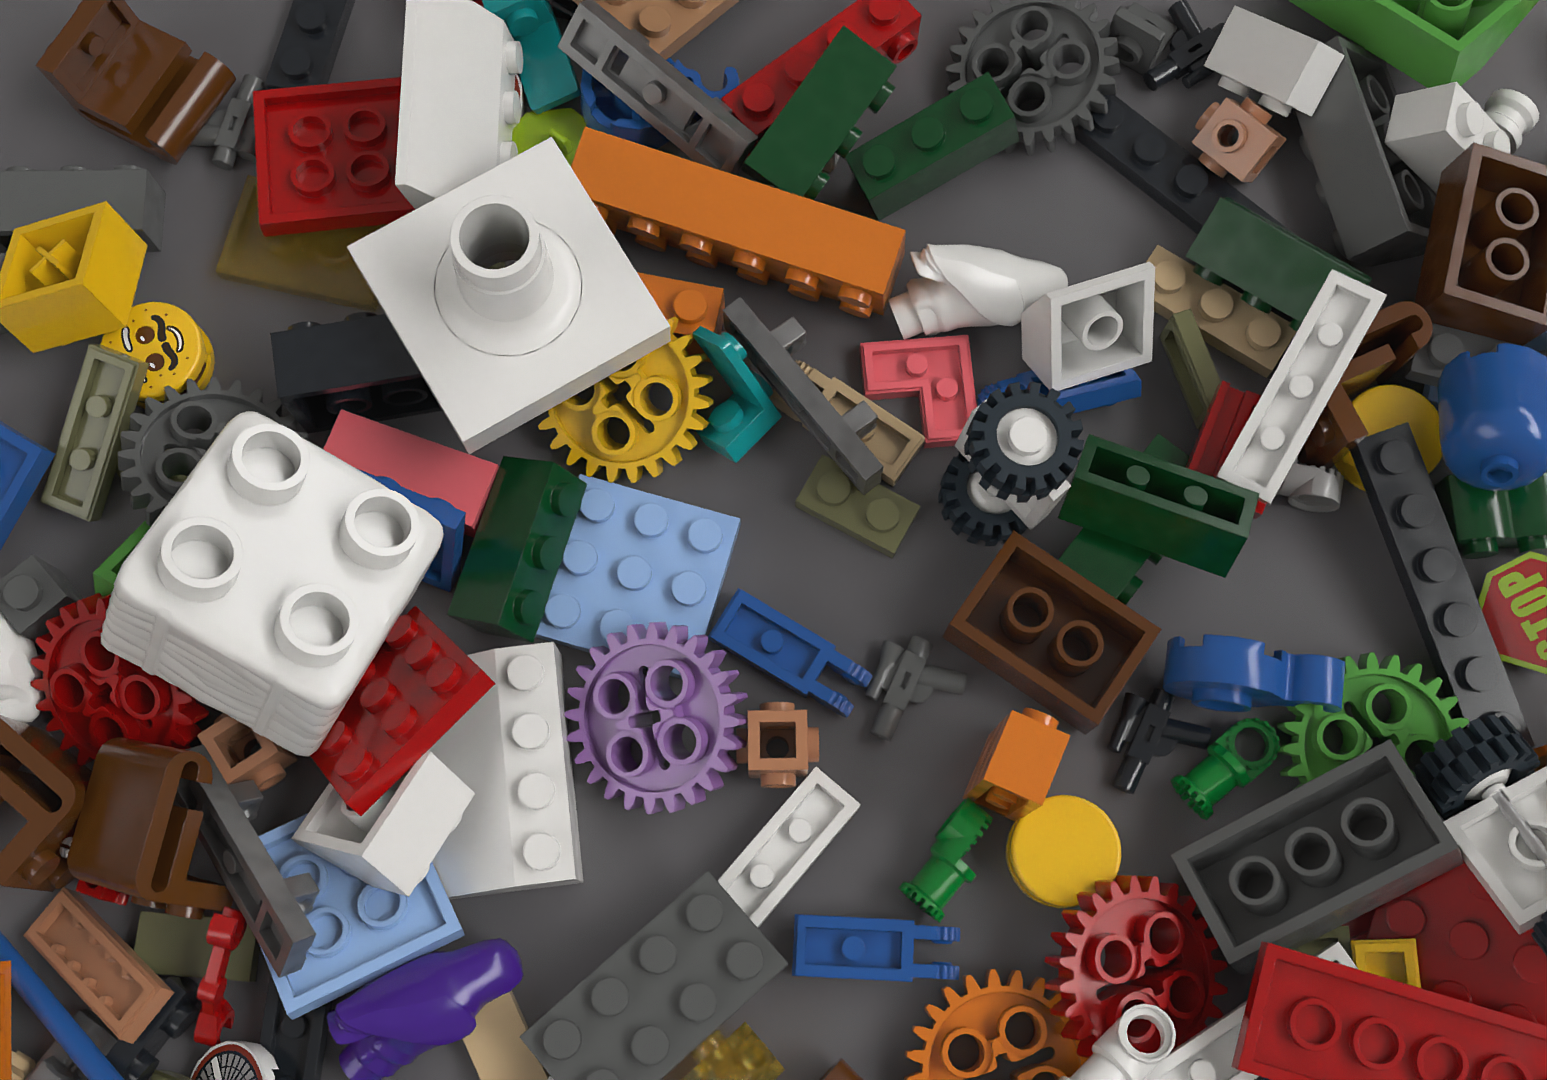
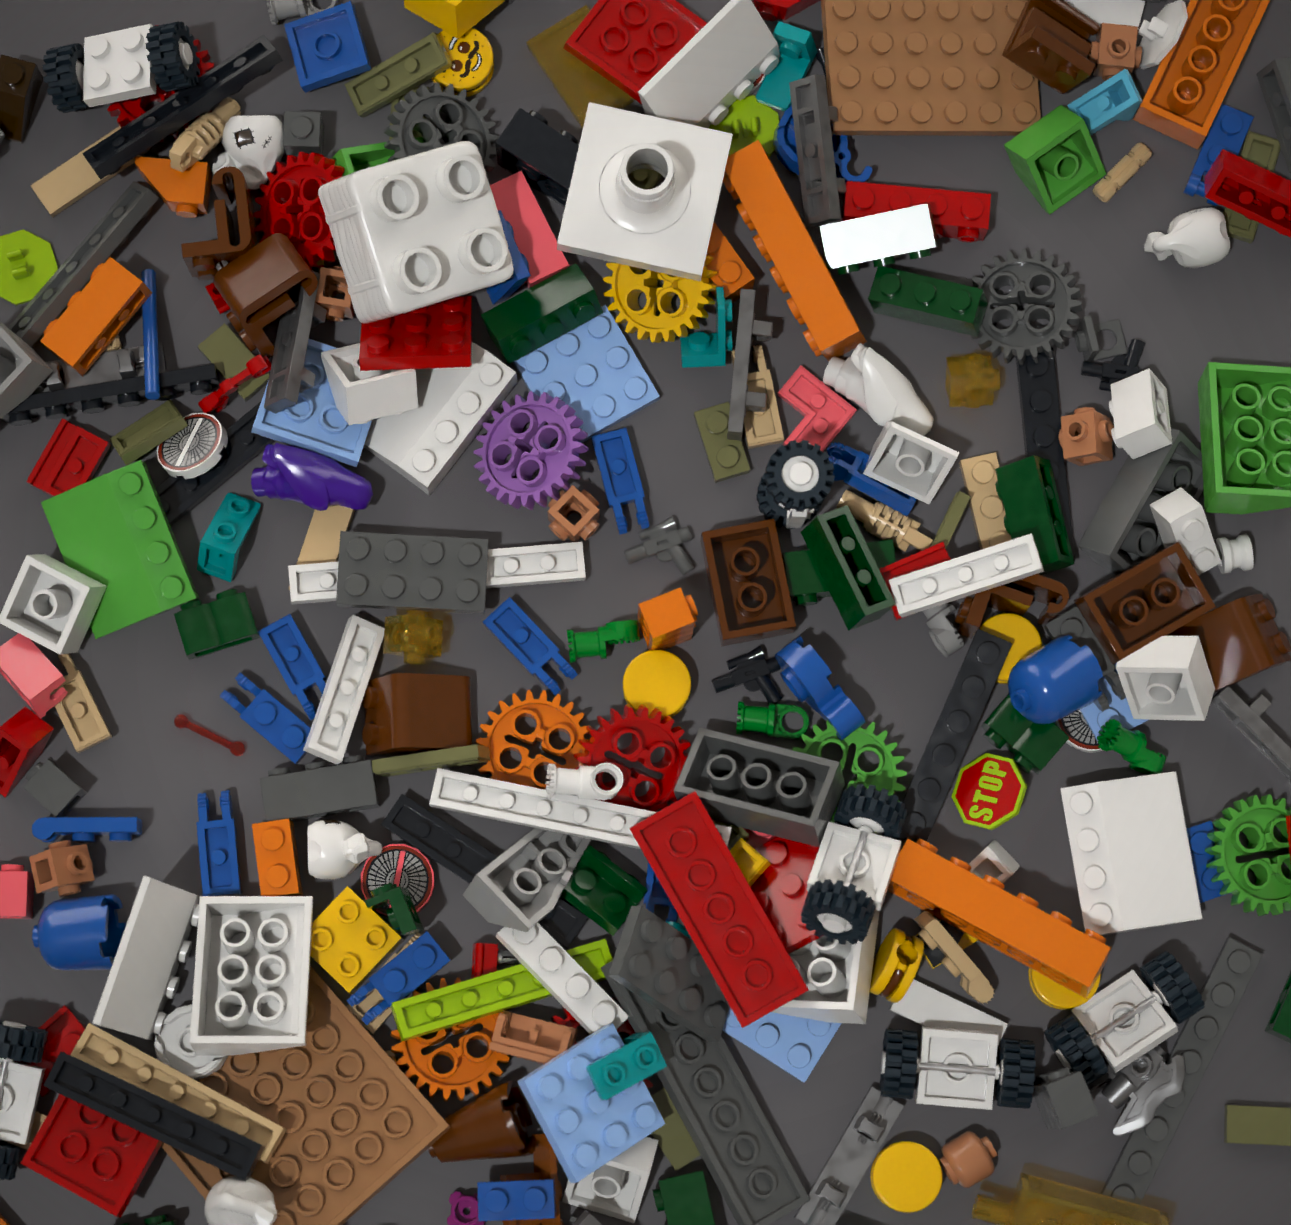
camera: 40 degrees right, 5 degrees up
nougat plate [23,887,174,1044] -> none
none -> tan hinge [836,489,933,552]
none -> clear yellow brick [945,353,1000,408]

